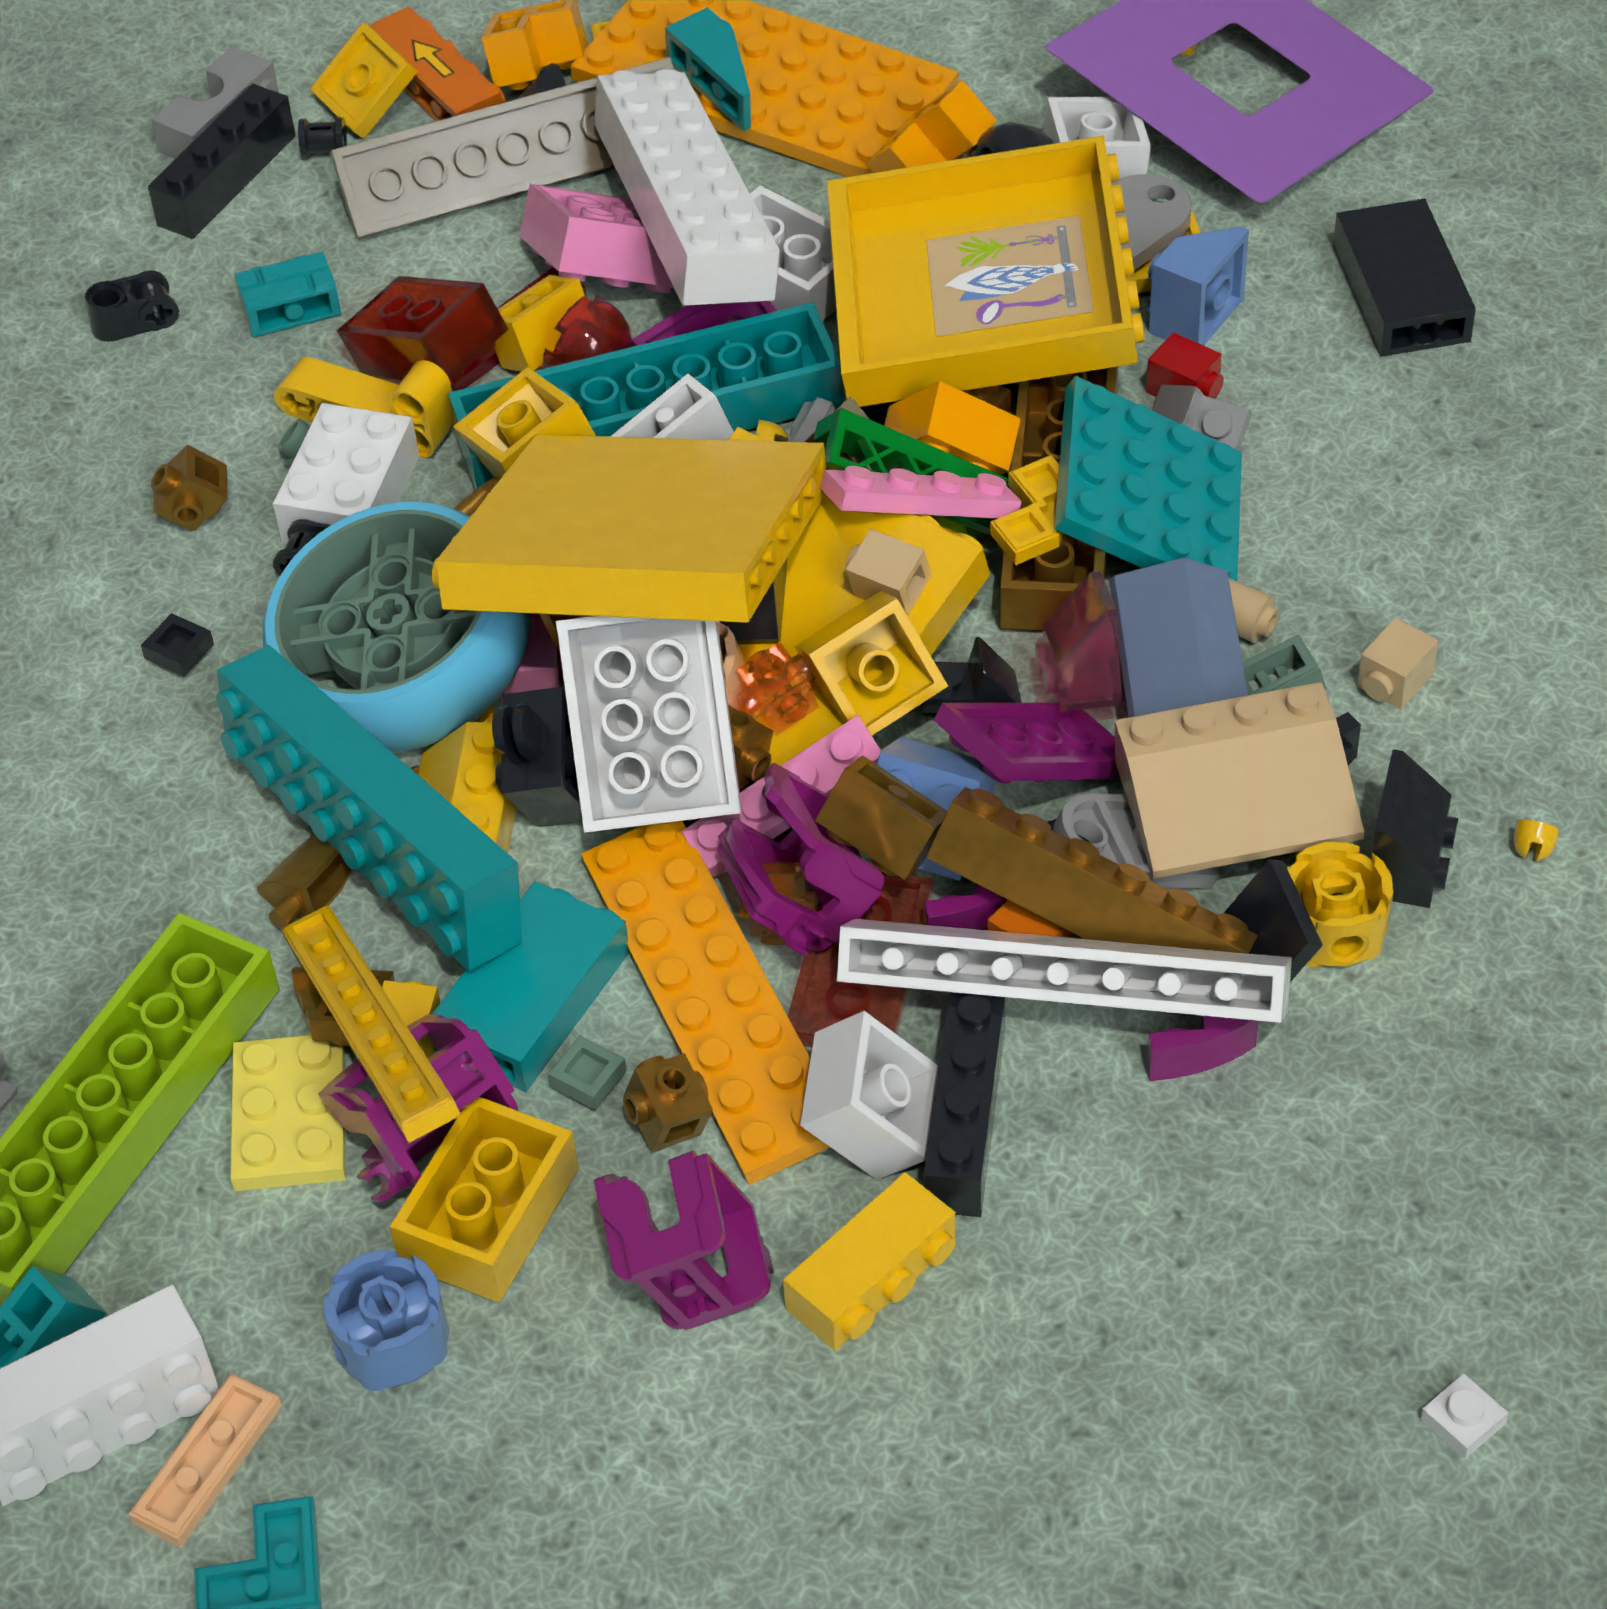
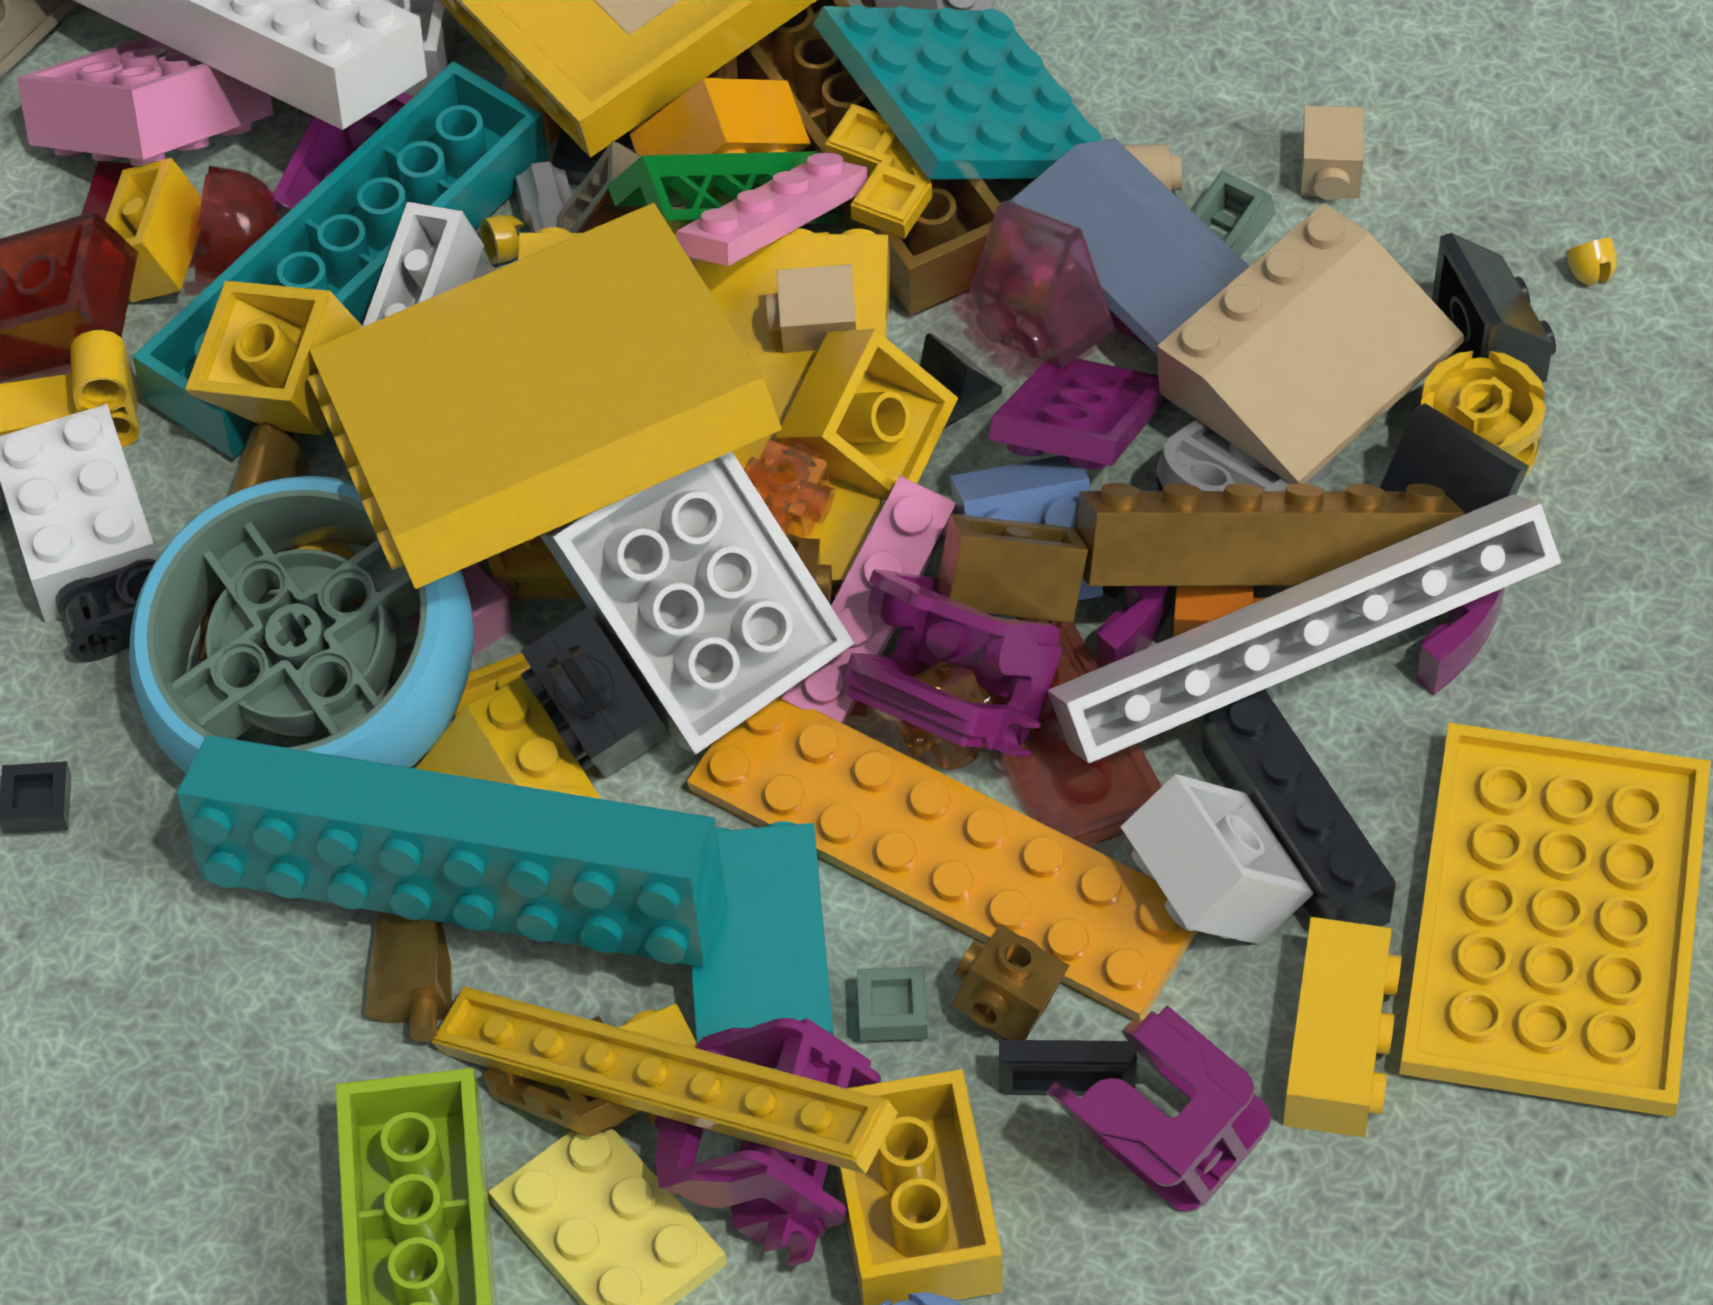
camera: 35 degrees left, 5 degrees up
none -> black tile [999,1040,1137,1096]
none -> yellow plate [1399,723,1711,1117]

